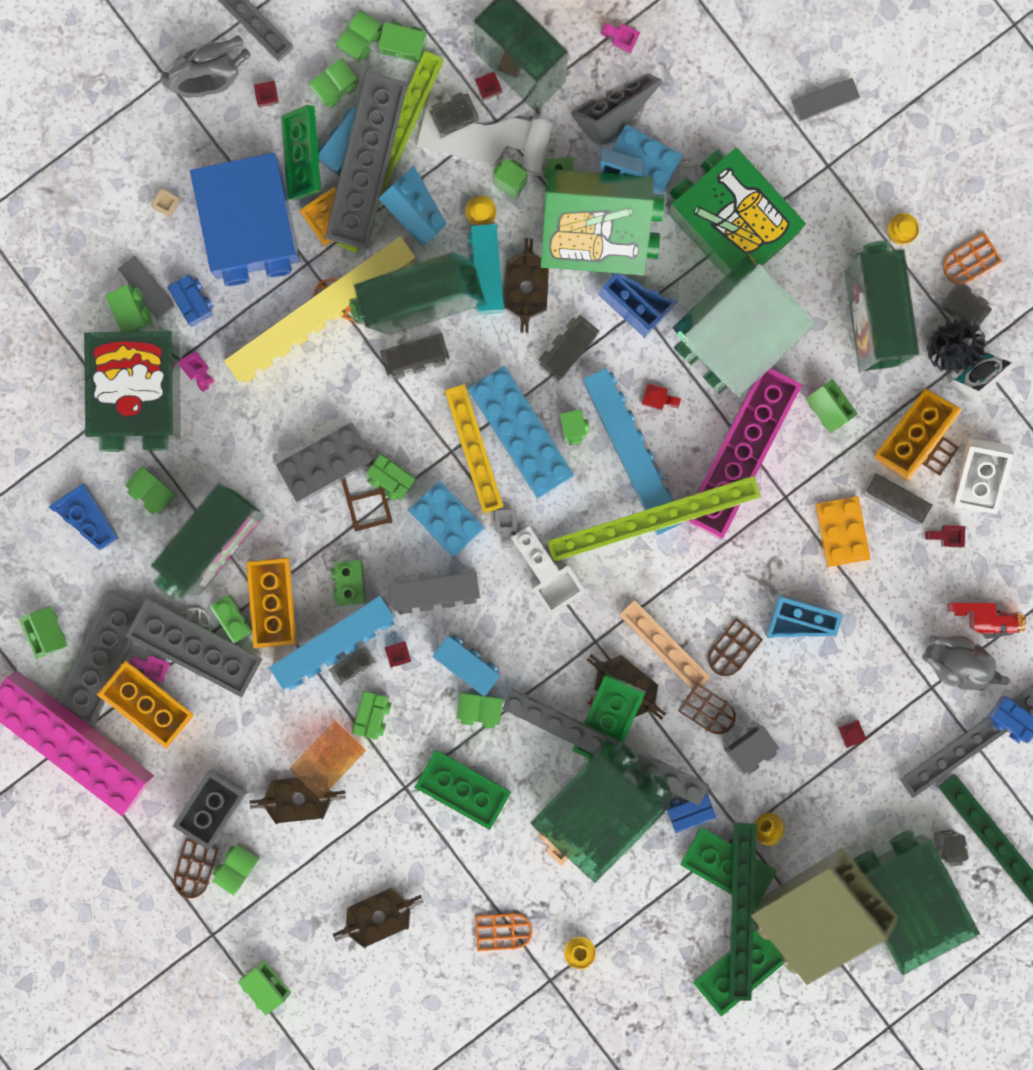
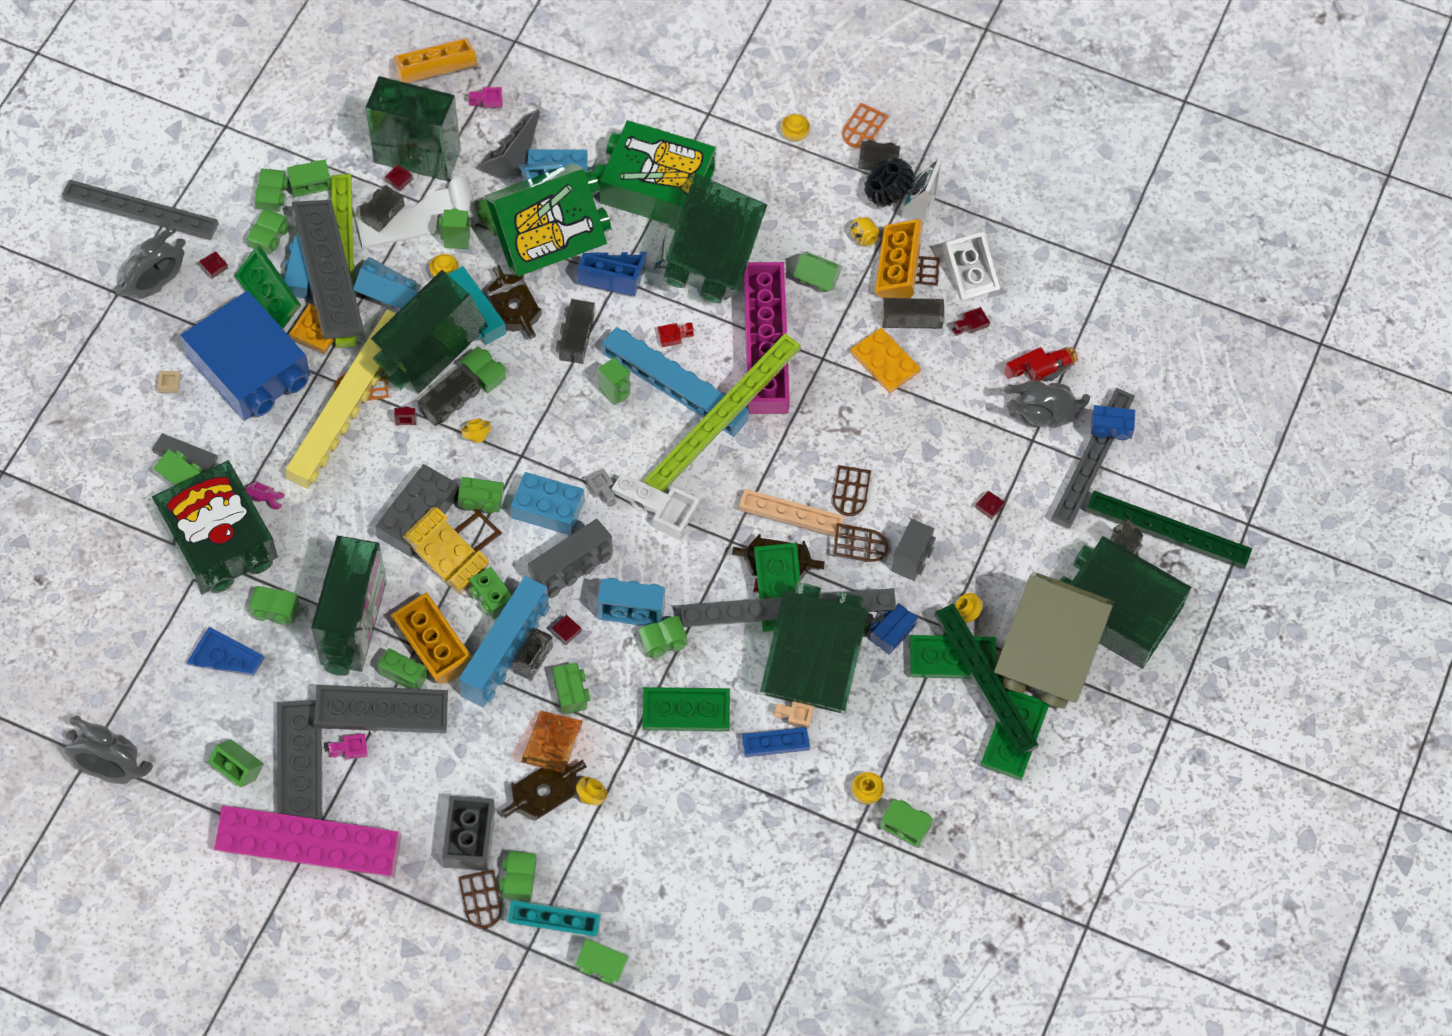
camera: 30 degrees left, 25 degrees down
light orange brick [97,660,194,749] -> none
blue brick [167,274,214,327] -> none
dark brown plate [332,888,424,949] -> none
yellow plate [444,384,504,514] -> none
dark azure brick [468,366,574,500] -> none
orange window [475,913,533,951] -> none
dark azure wedge [765,593,843,638] -> none
dark grey tile [792,78,860,122] -> none
clear green brick [844,241,920,372] -> none
none -> dark red plate [394,406,417,425]
none -> yellow plate [402,507,489,594]
none -> bright green brick [460,346,506,393]
none -> yellow plate [461,418,492,443]
none -> teal brick [507,900,602,937]
none -> yellow plate [576,777,608,805]
none -> blue plate [742,727,810,758]
none -> yellow head [850,217,879,247]
none -> bright green brick [880,798,933,848]

